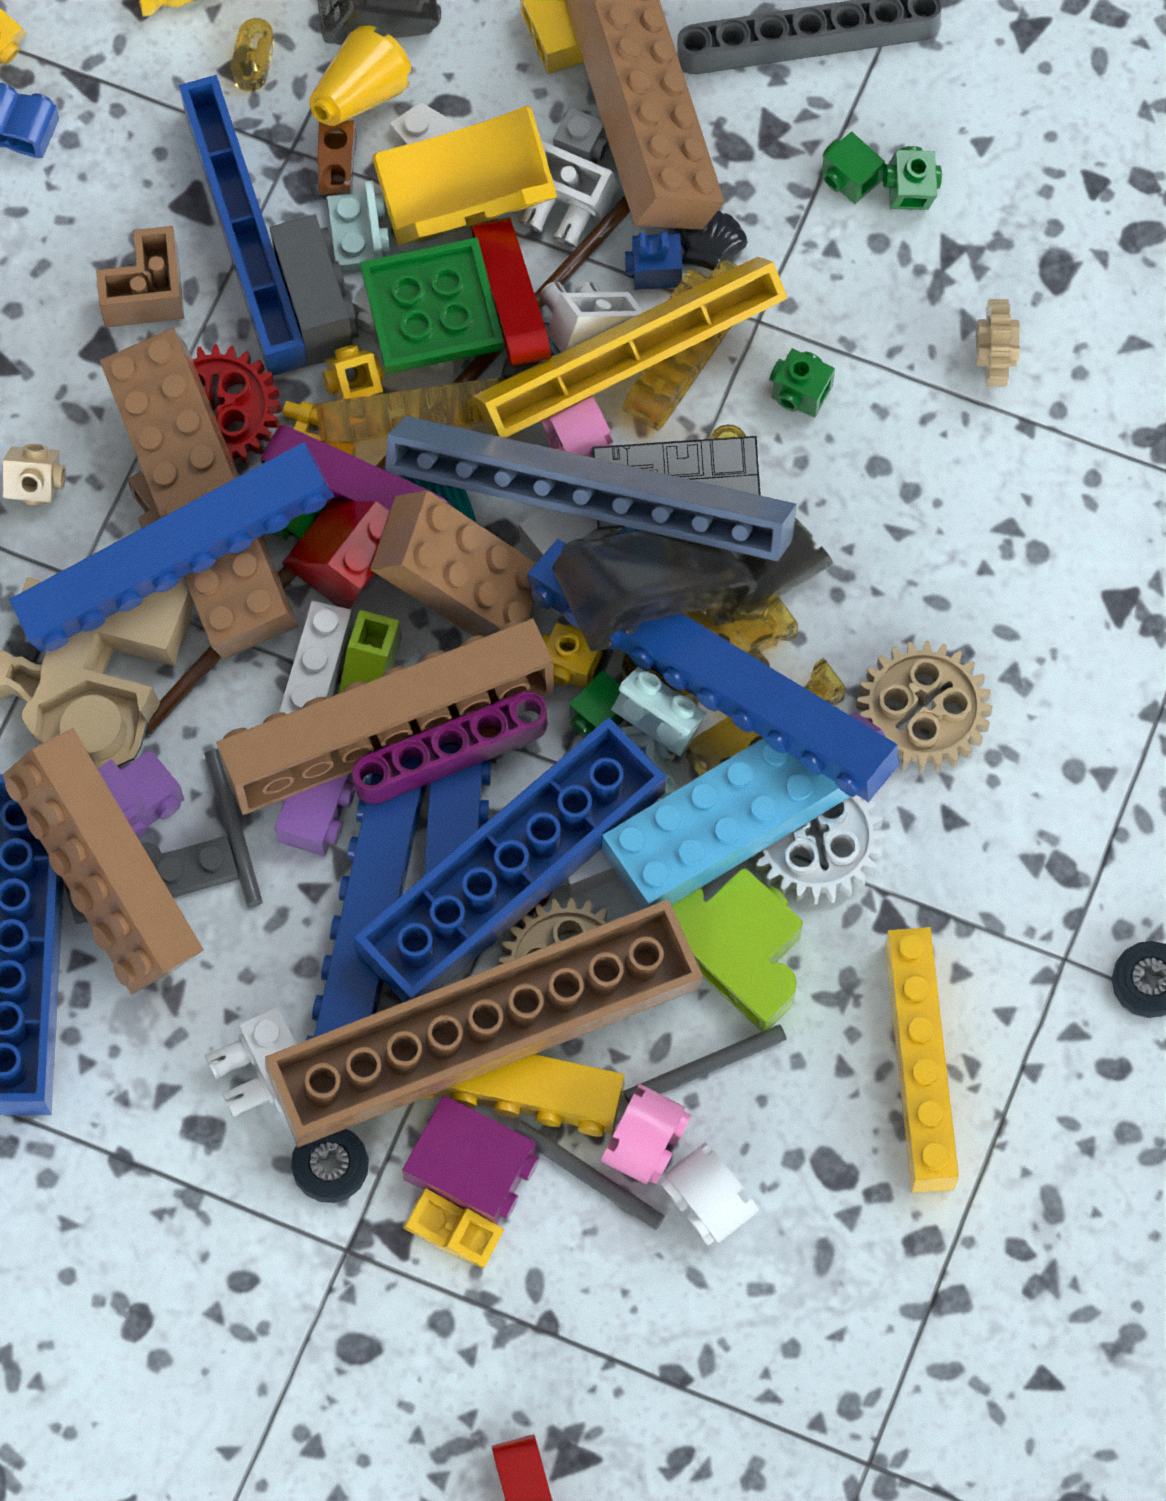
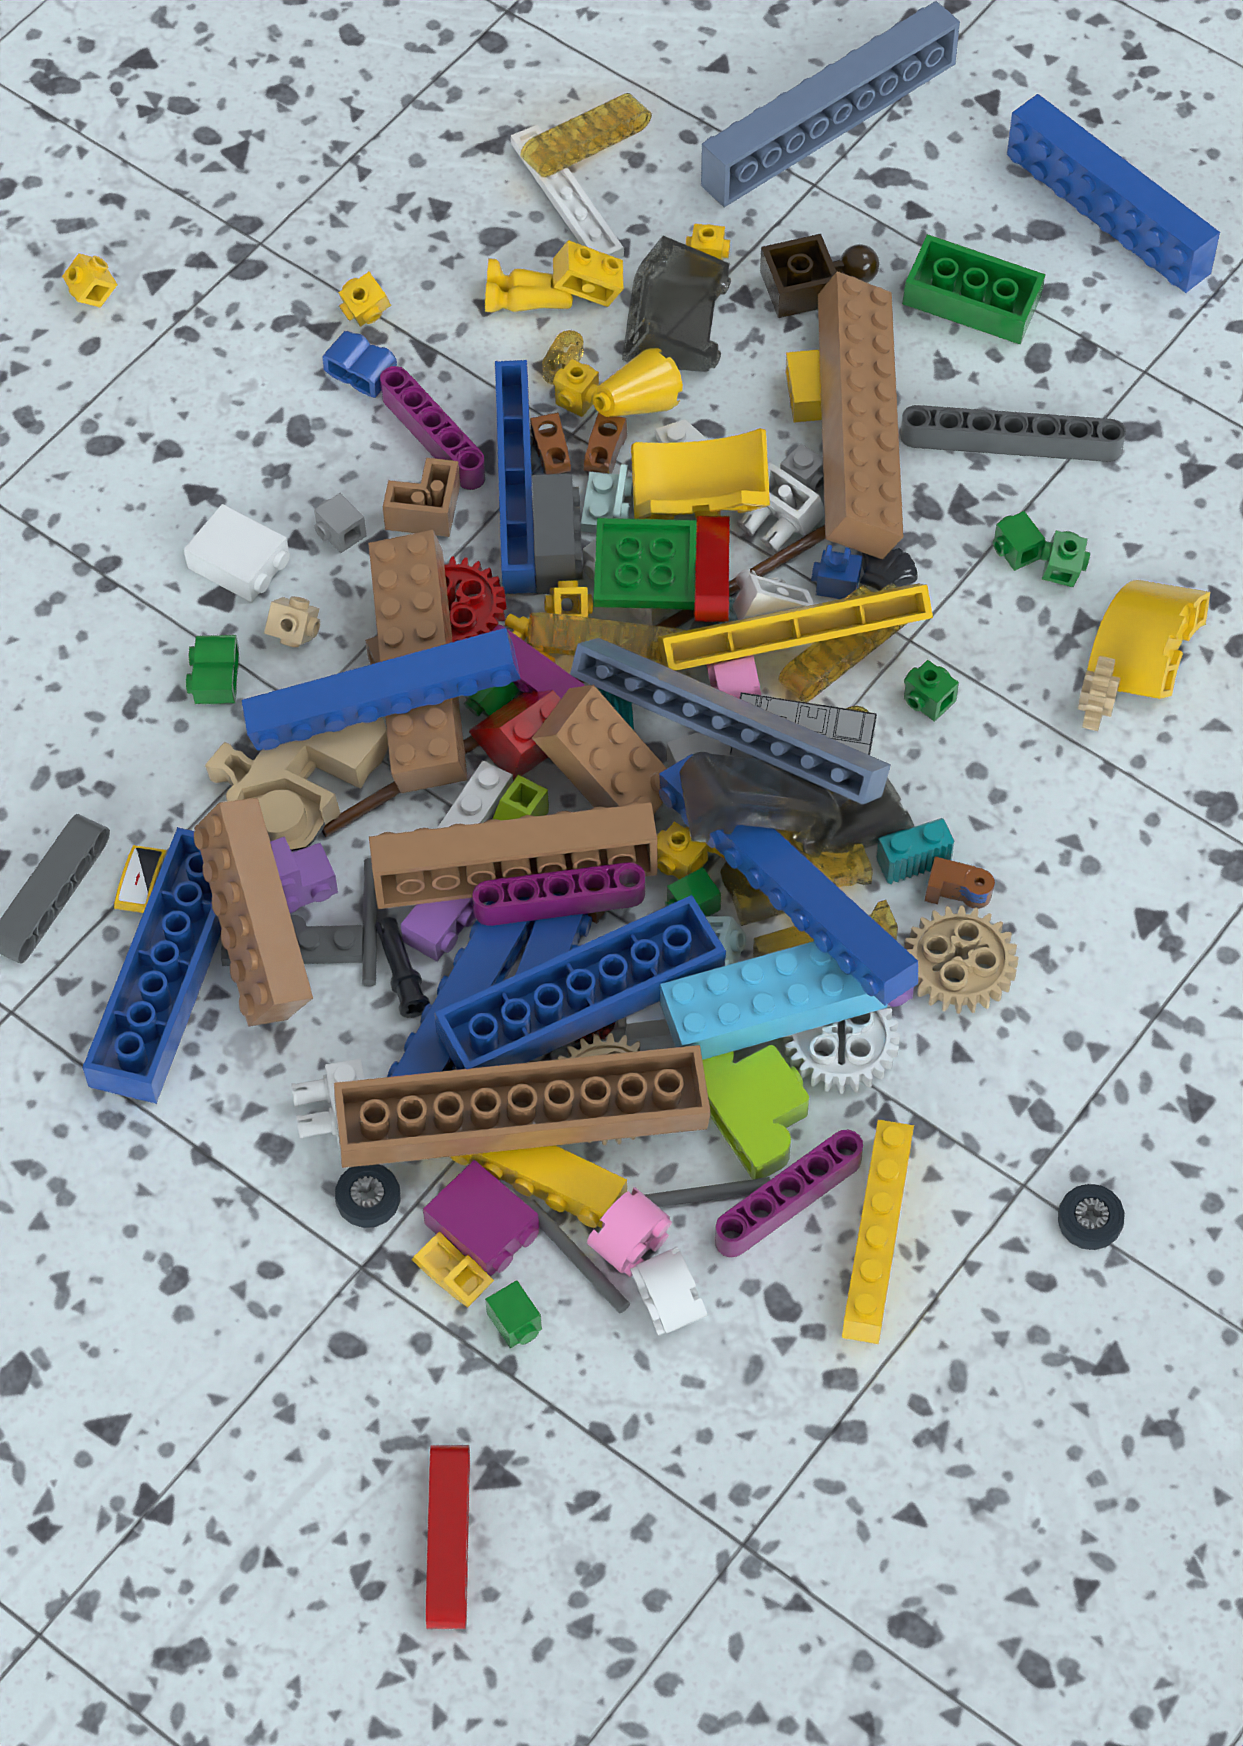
camera: 15 degrees right, 10 degrees down
light aqua bracket [611,667,707,757] -> none
none -> light grey brick [314,493,367,553]
none -> black pin [375,917,430,1018]
none -> magenta beam [380,366,485,490]
none -> green brick [485,1280,542,1348]
none -> dark orange leg [530,412,571,475]
none -> yellow brick [553,359,599,417]
none -> magenta beam [715,1129,863,1257]
none -> teal brick [876,818,955,885]
none -> dark orange leg [925,857,995,909]
none -> yellow panel [1087,580,1210,699]

